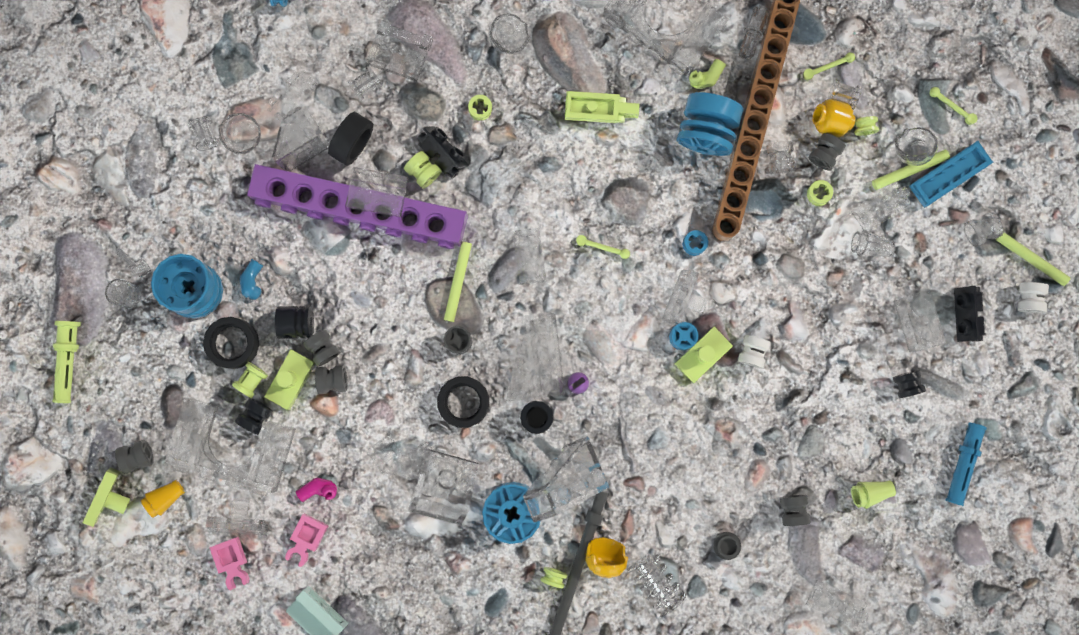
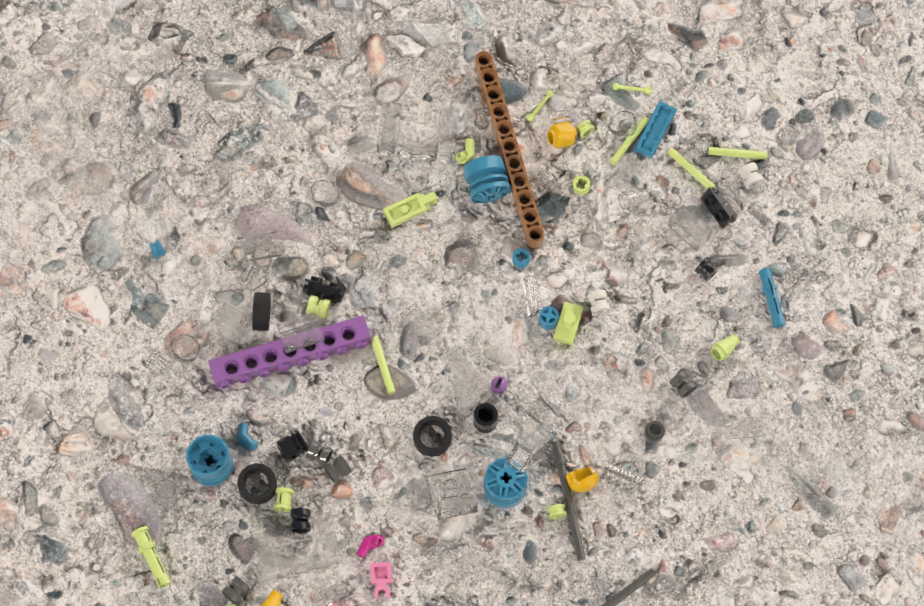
camera: 35 degrees left, 15 degrees down
yellowish green tile [264,349,315,410] -> none
dark grey wheel [444,326,473,355] -> none
yellowish green bush [468,95,492,121] -> none
yellowish green hinge [576,235,630,259] -> none
dark grey wheel [808,133,846,171] -> none
none -> yellowish green bar [667,148,715,189]

